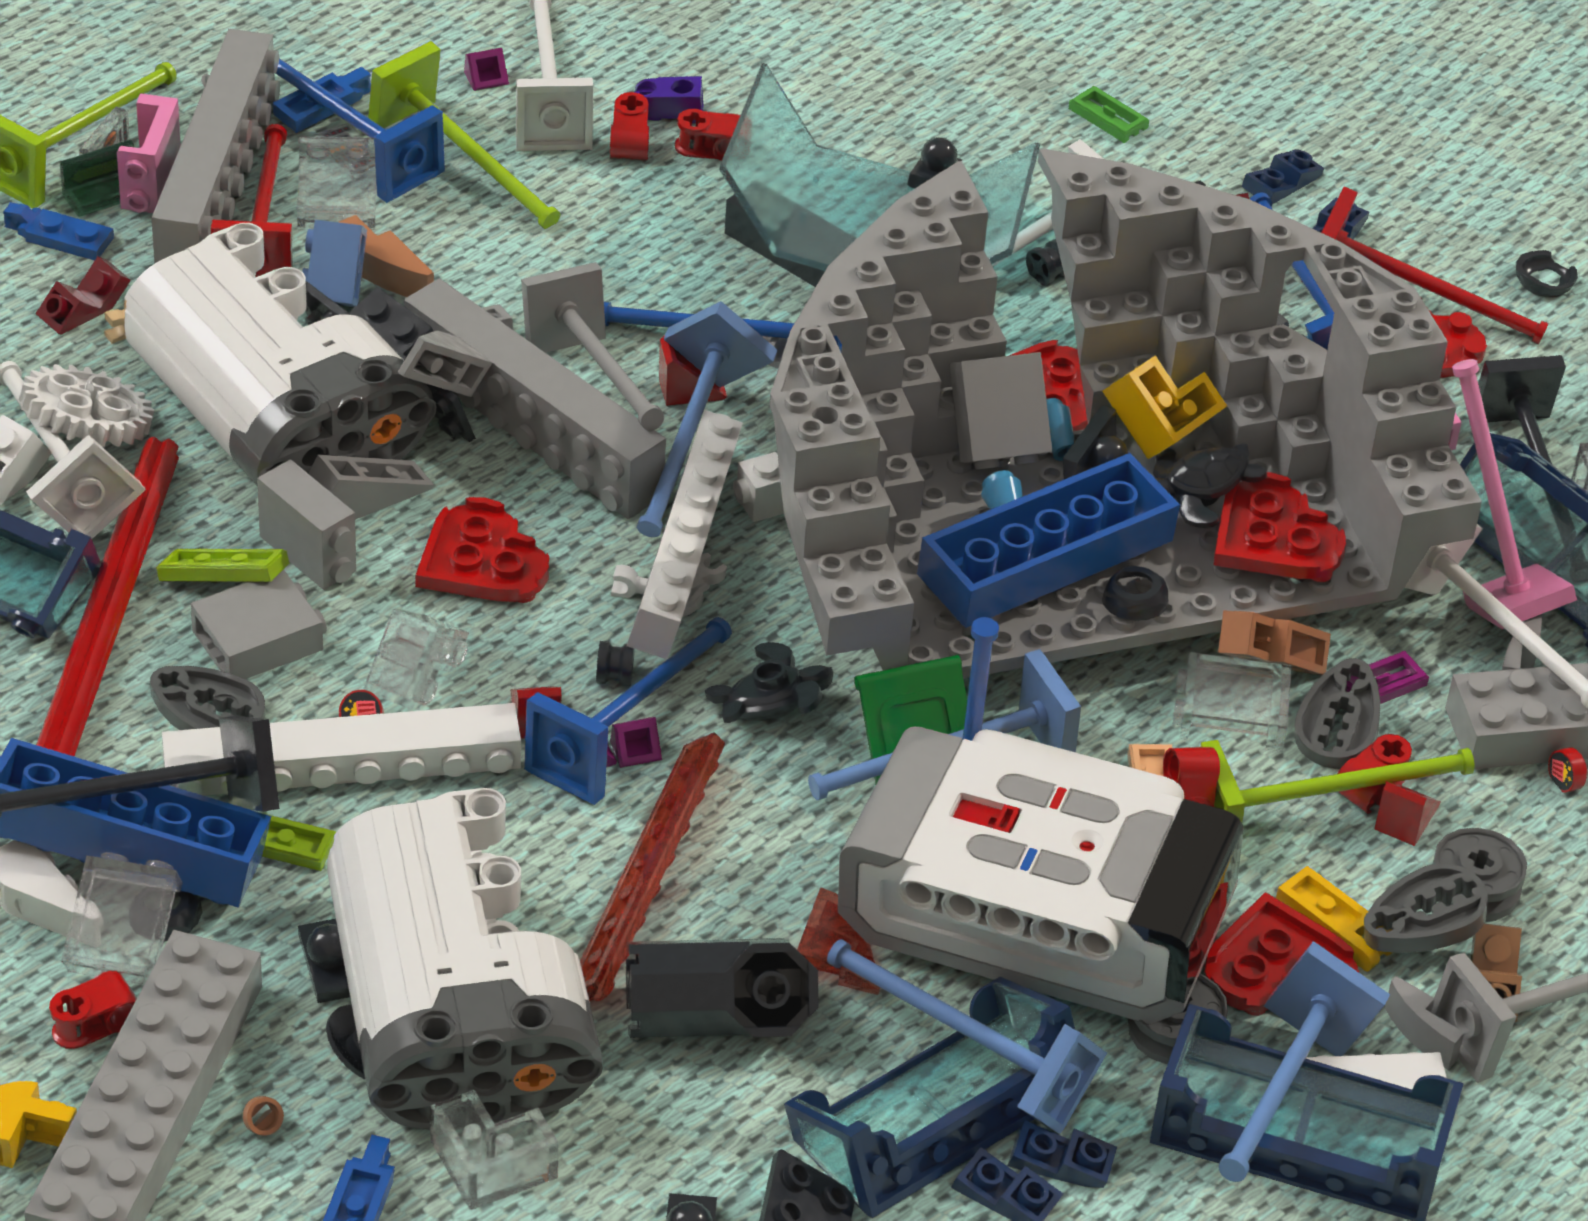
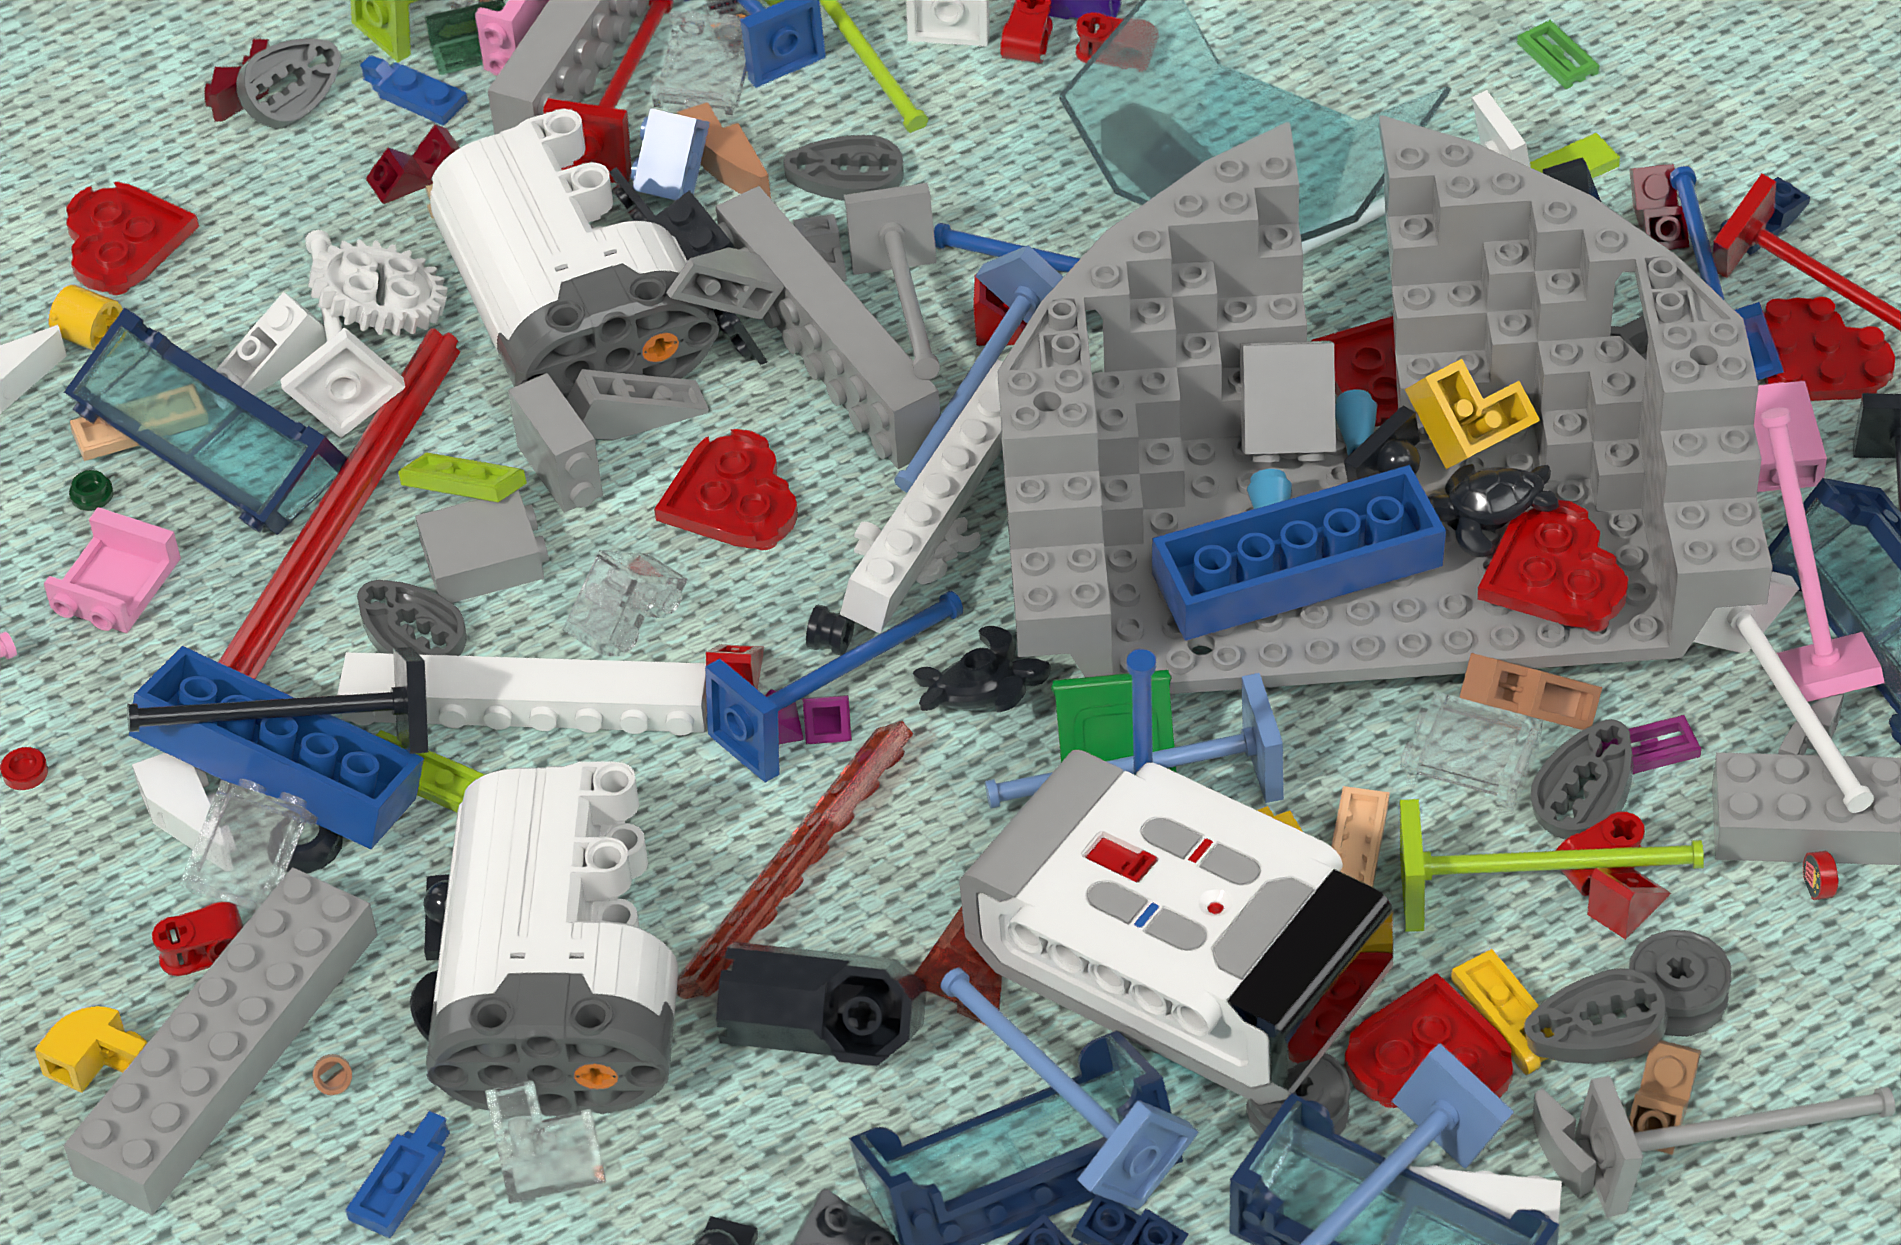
camera: 20 degrees right, 5 degrees up
tile [339,690,384,717] -> none
black tile [907,137,963,189] -> none
black piece [1102,566,1169,621] -> none
red piece [1163,747,1220,822] -> none
dark blue slope [1241,149,1325,204] -> none
none -> dark grey piece [783,135,904,201]

